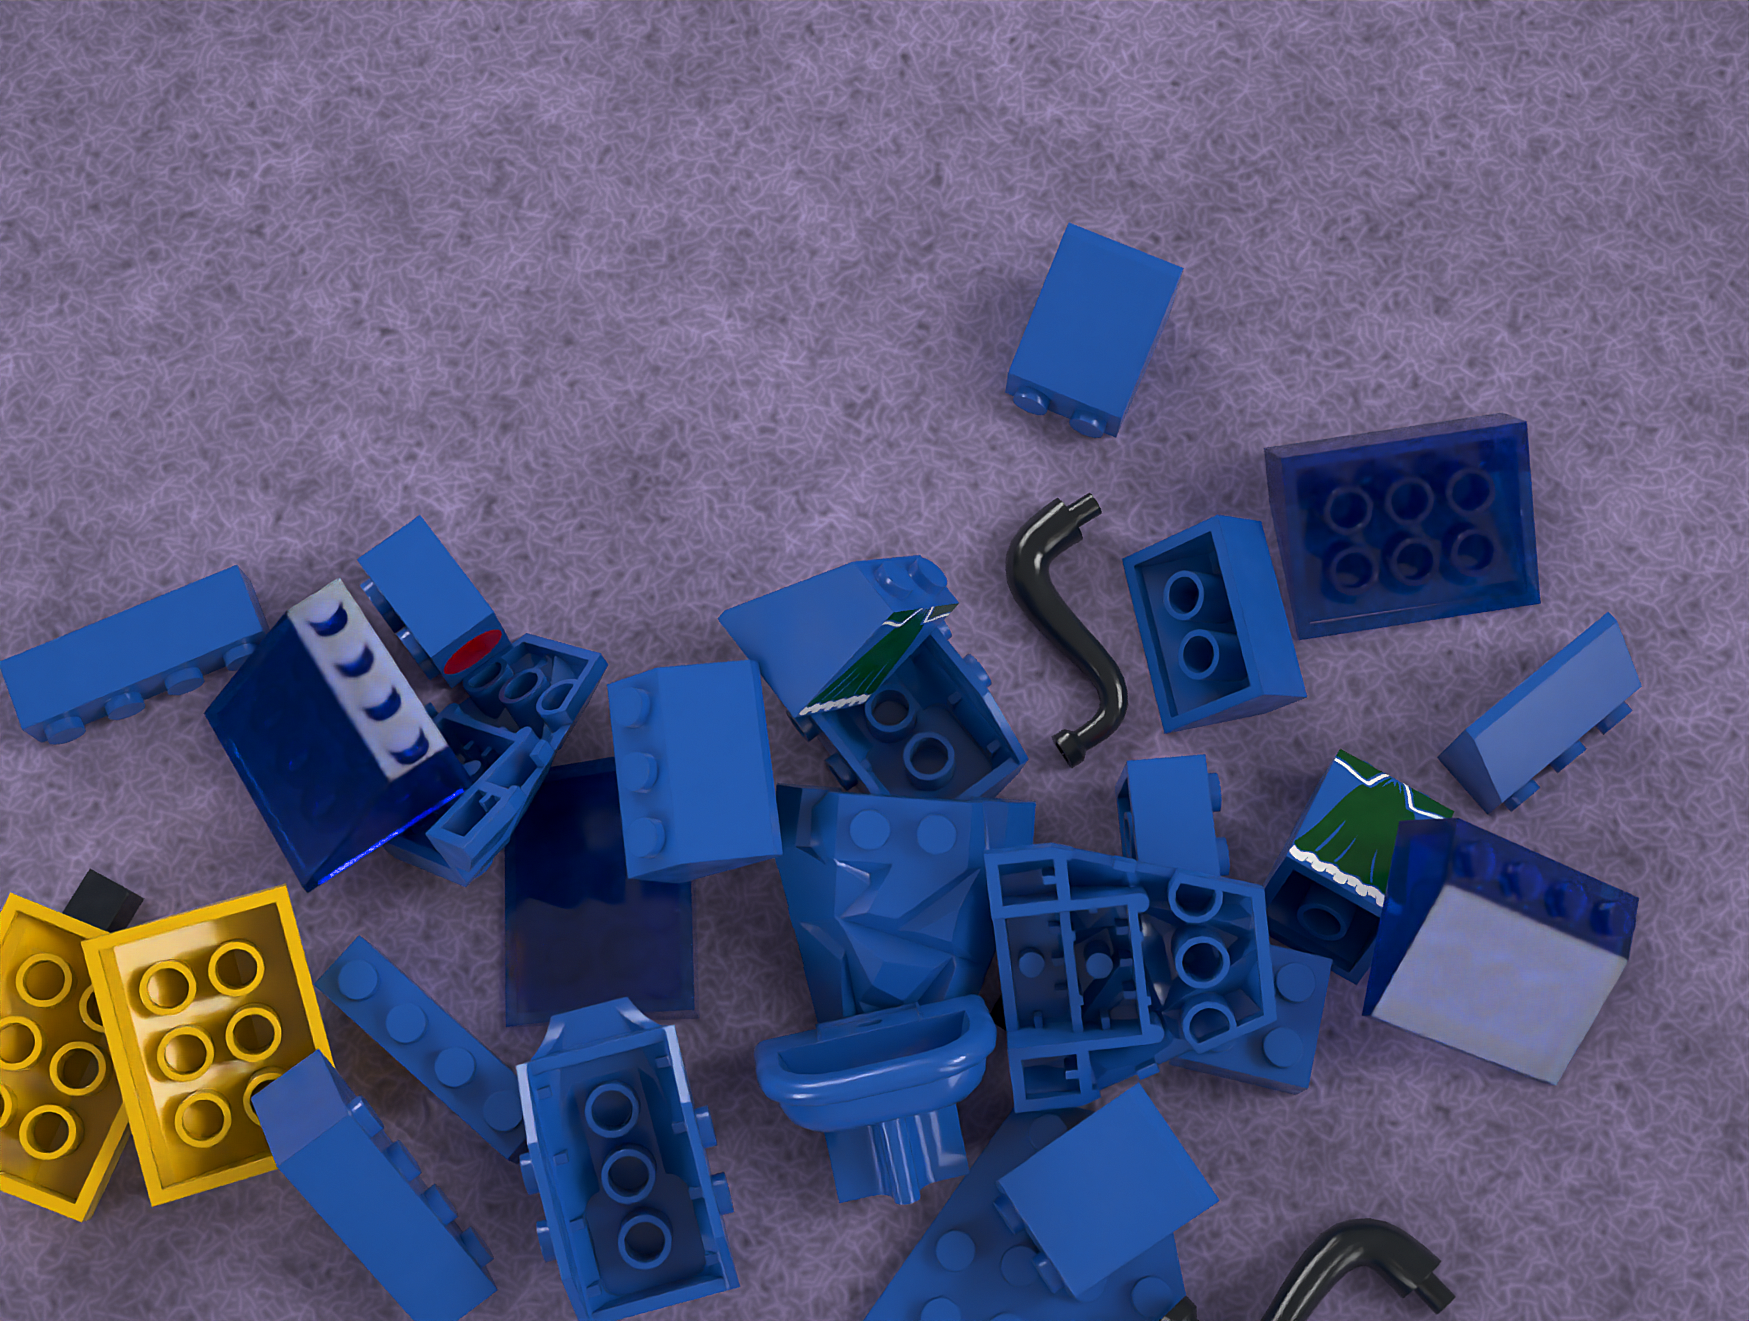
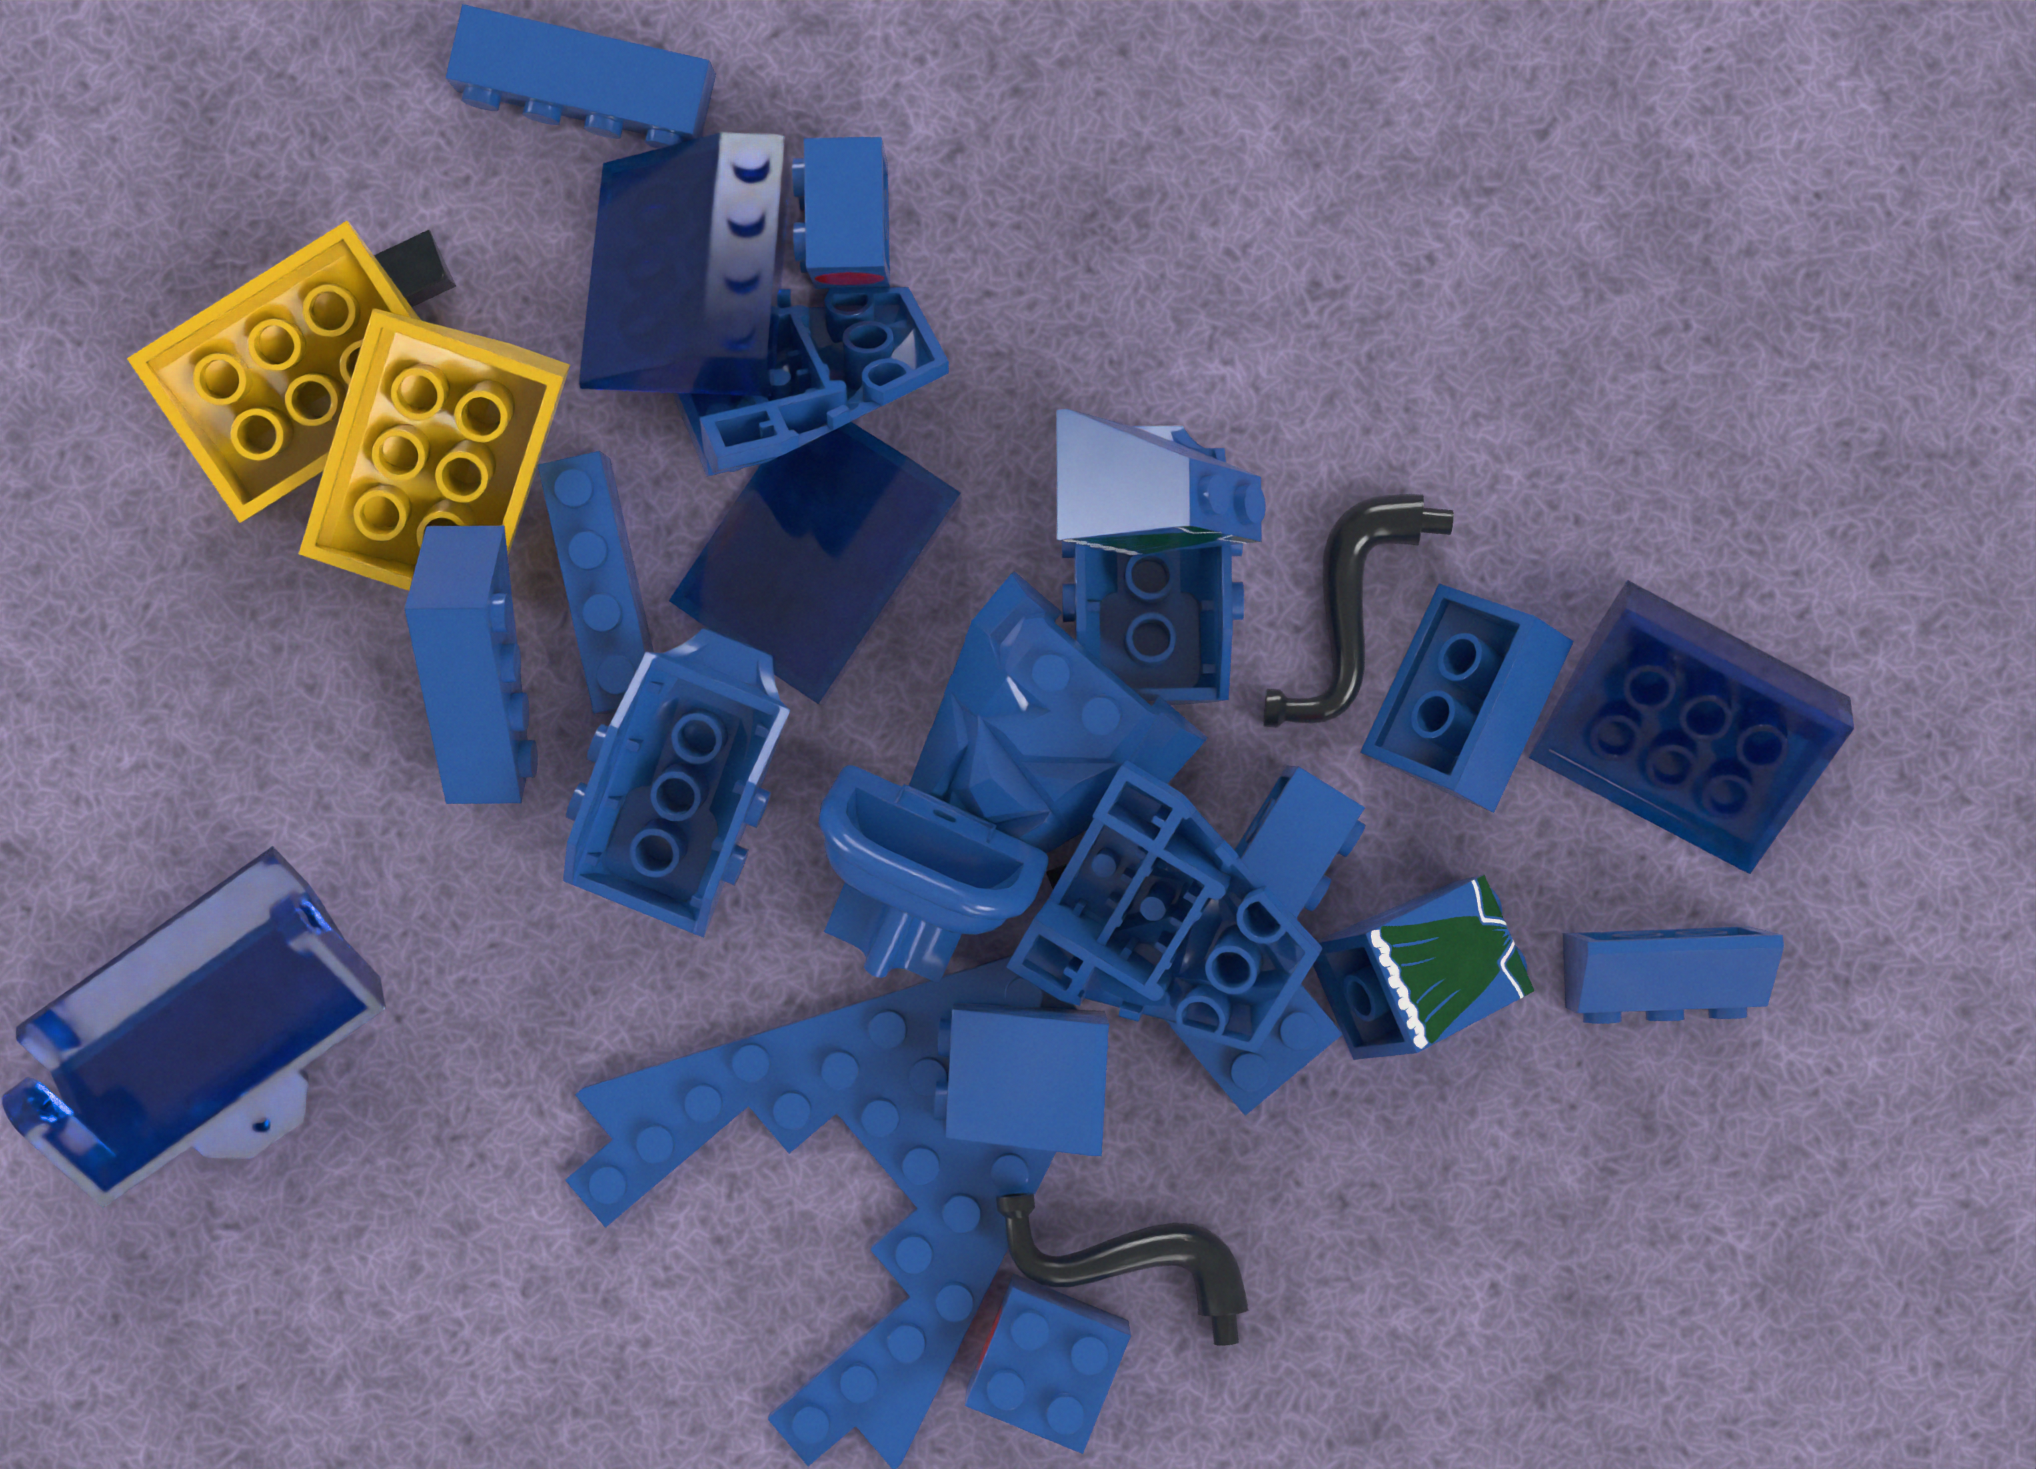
camera: 35 degrees right, 15 degrees up
blue slope [607,660,783,884] -> none
blue slope [1005,223,1184,438] -> none
clear blue slope [1361,818,1639,1085] -> none

